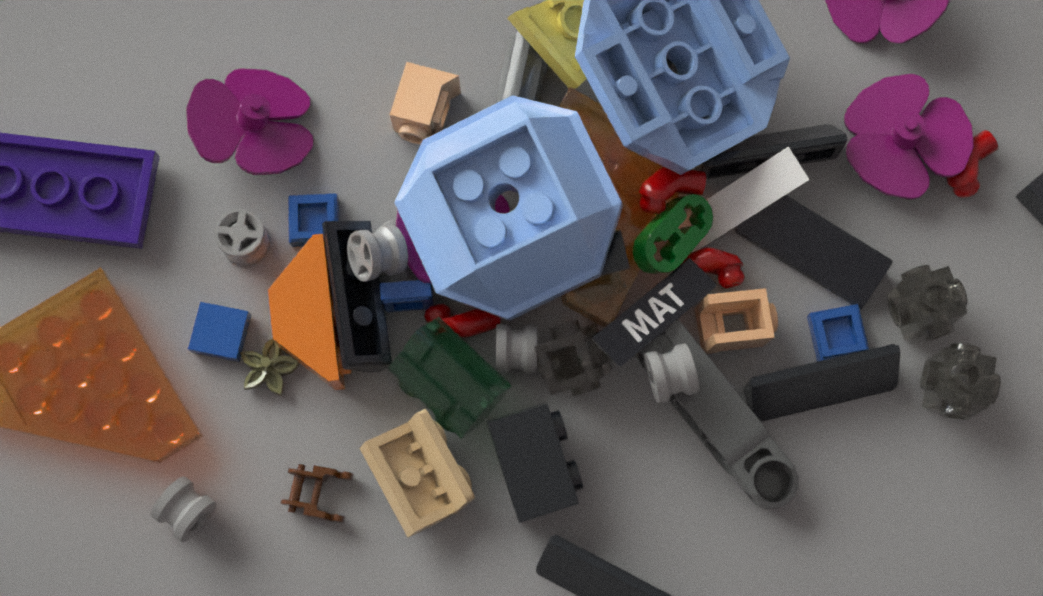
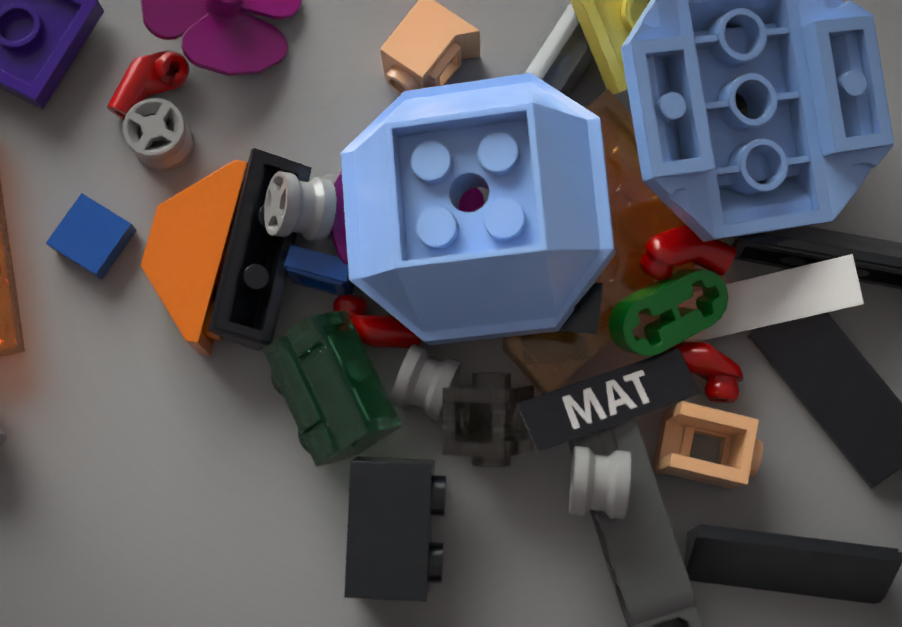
camera: 25 degrees right, 0 degrees up
olive plant [240,338,300,396] -> none
reddish brown piece [280,464,354,523] -> none
blue tile [288,193,340,247] -> none
tan bracket [359,409,475,538] -> none
blue tile [807,304,869,362] -> none
none -> red arm [107,51,190,119]

